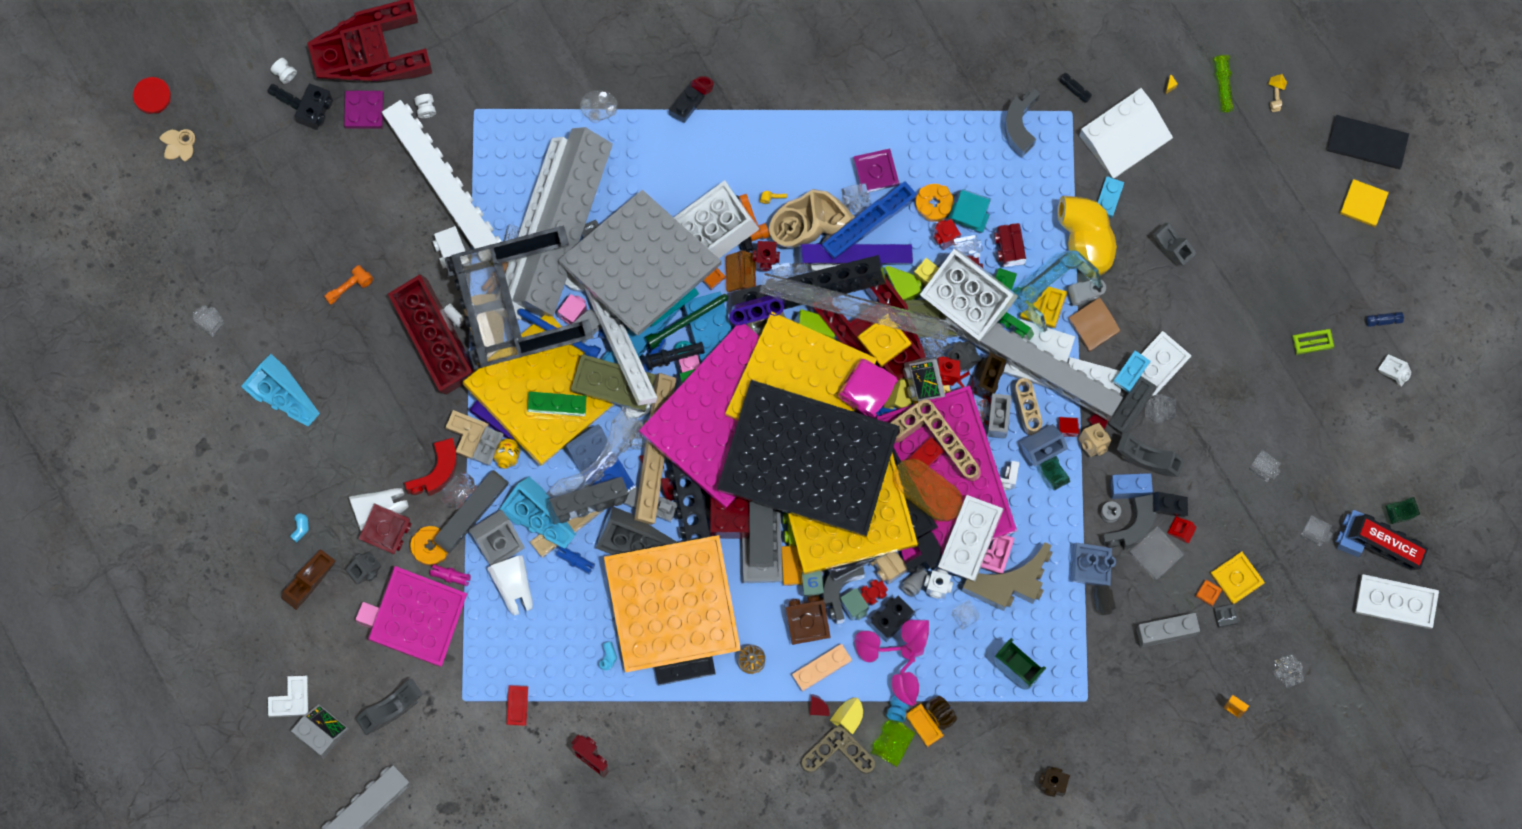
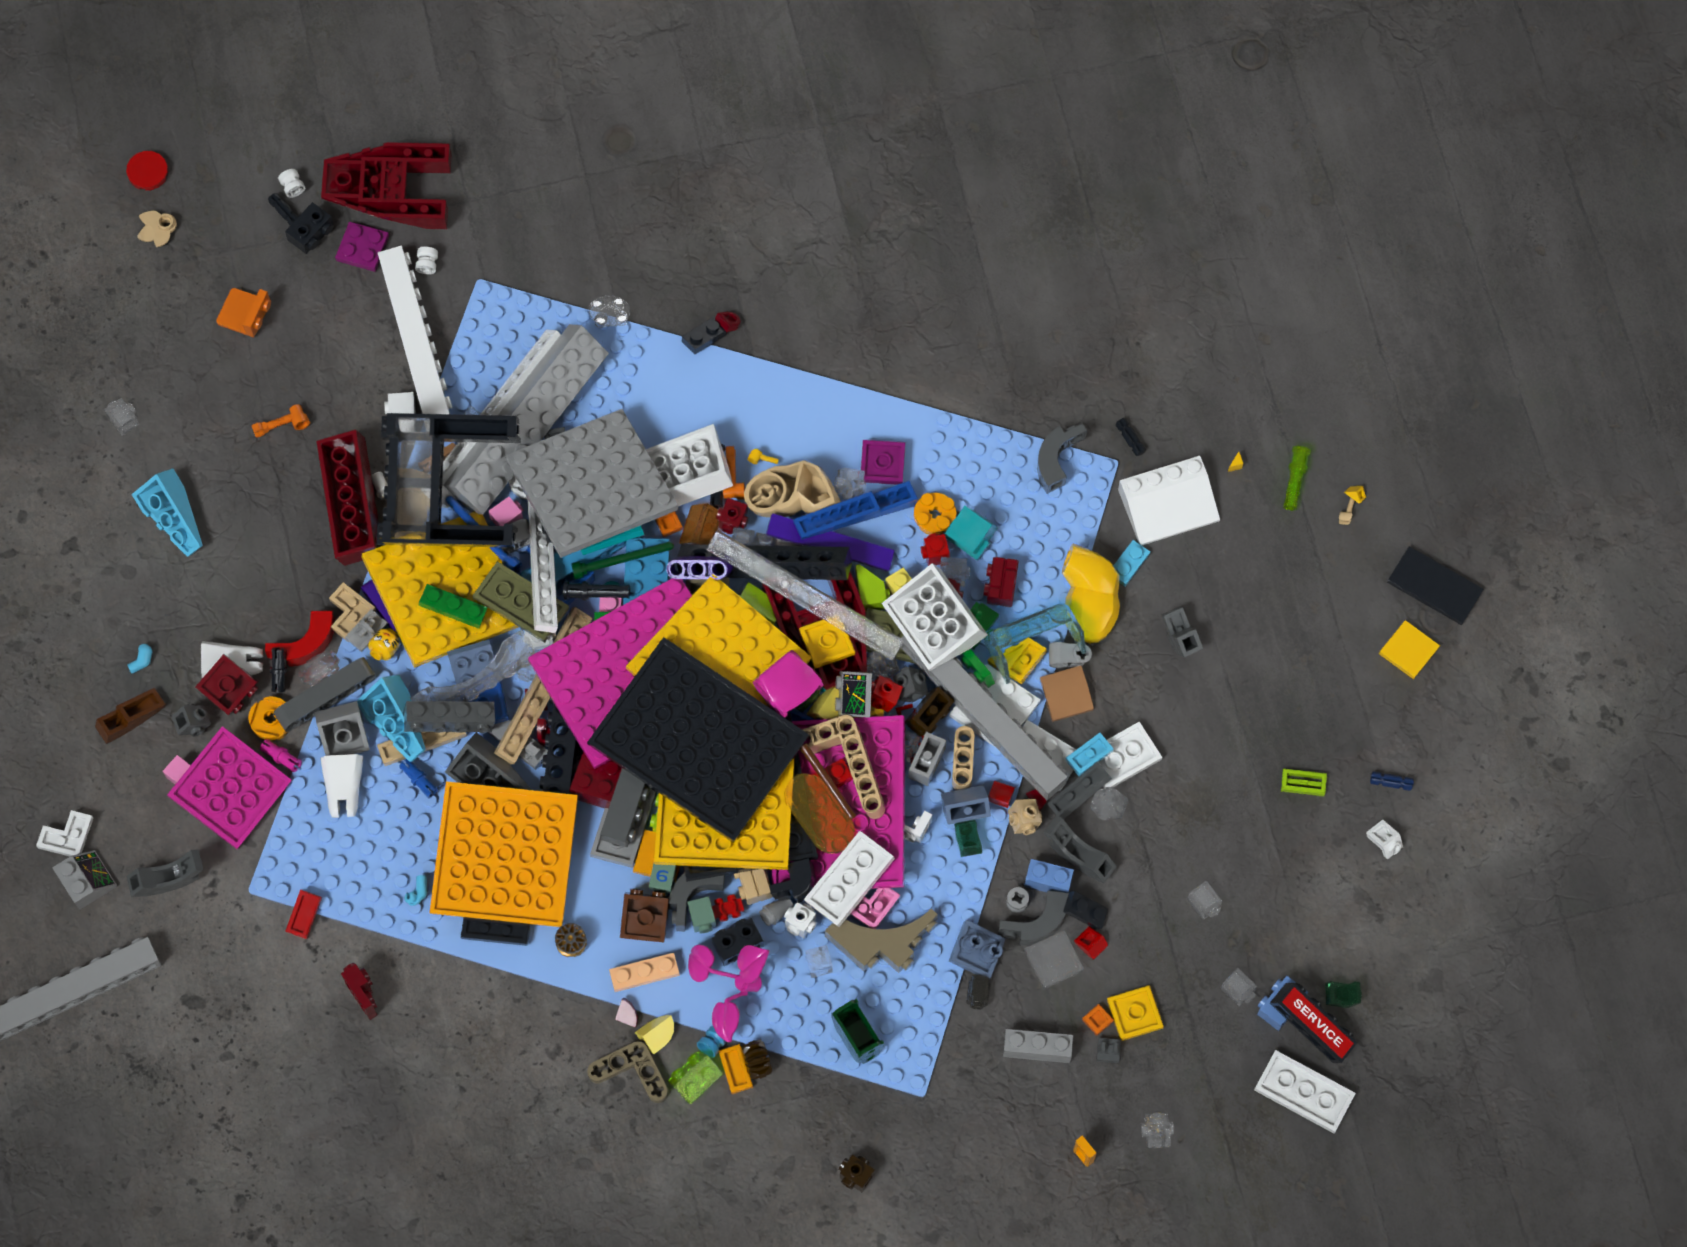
camera: 20 degrees right, 5 degrees down
none -> orange bracket [216,288,271,338]
none -> black pin [270,647,287,693]
none -> reddish brown bar [800,743,857,821]

